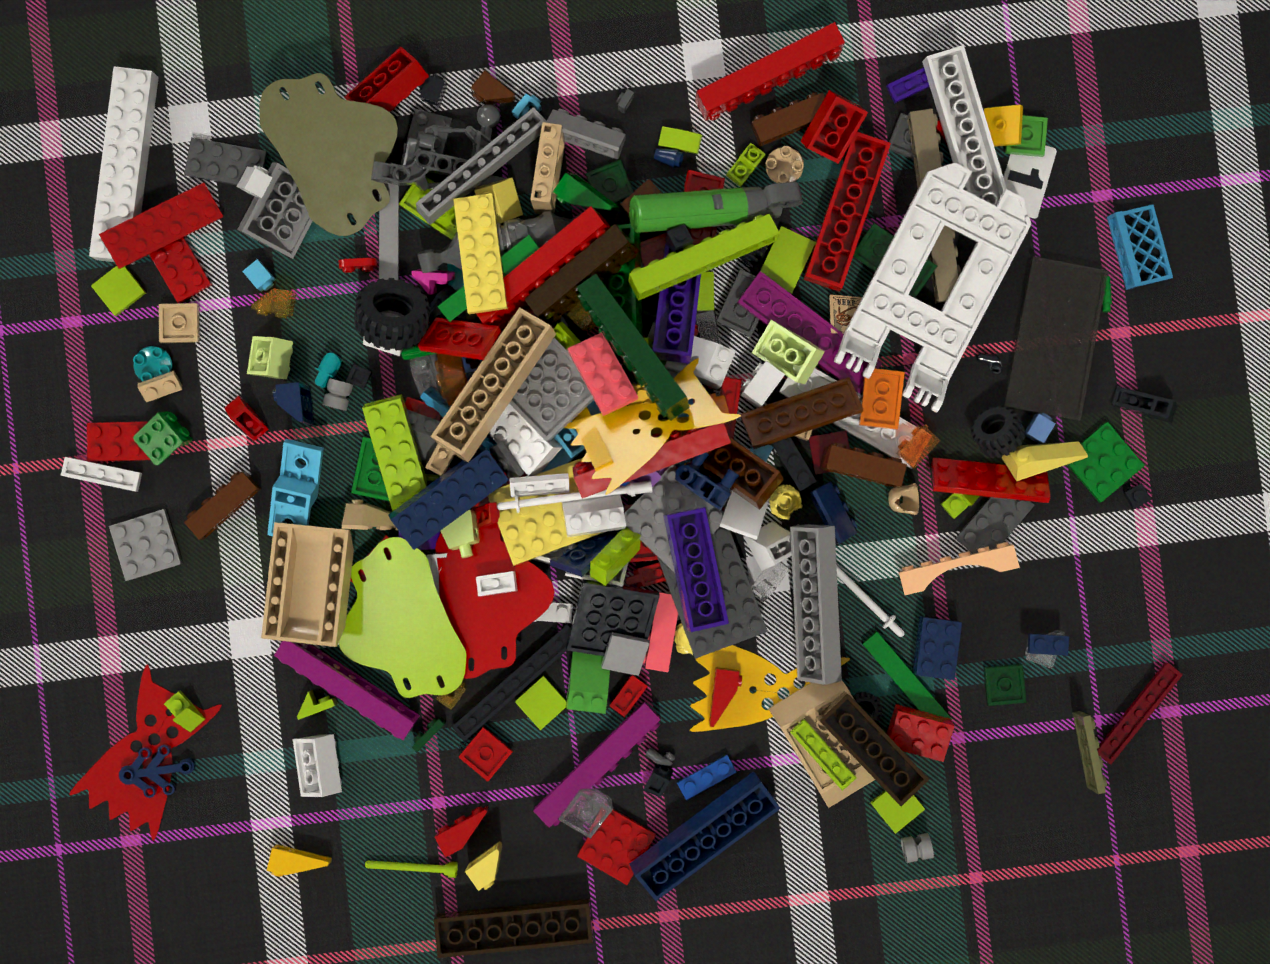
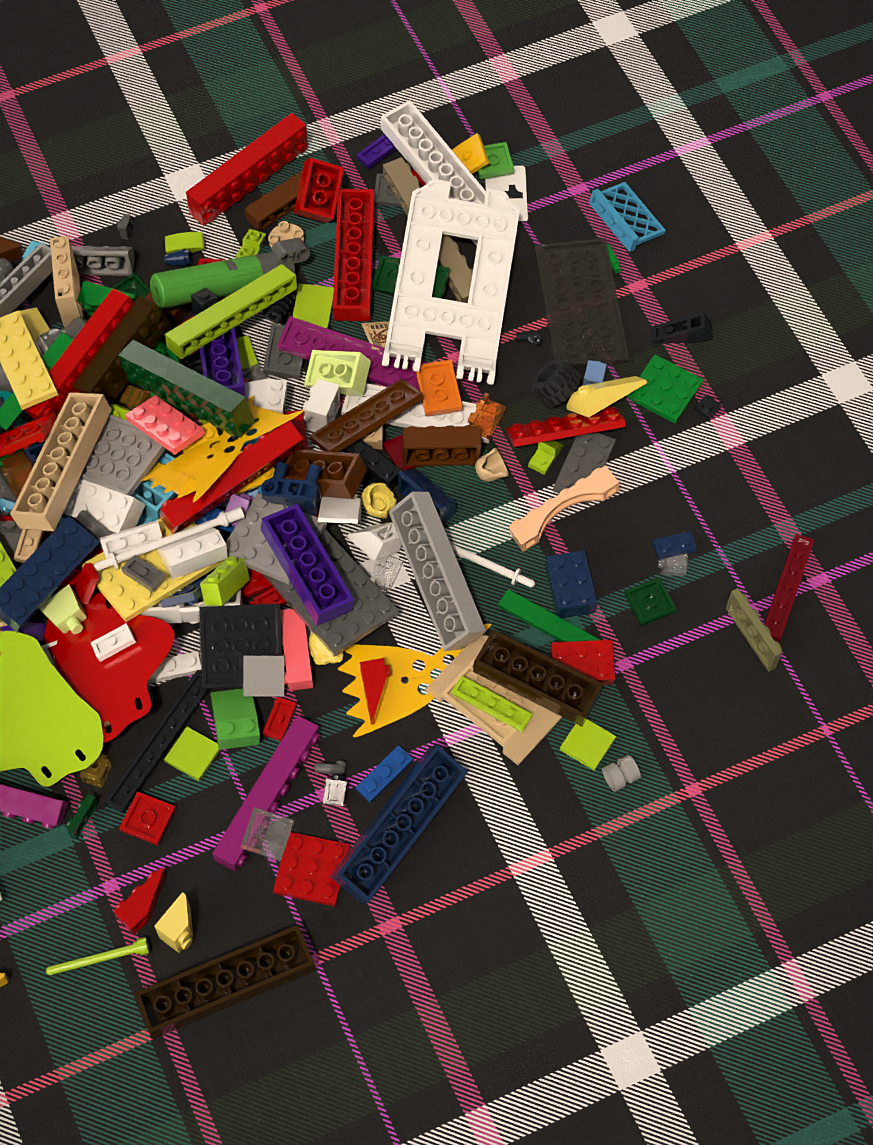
camera: 15 degrees left, 25 degrees down
none -> dark grey plate [121,555,166,592]

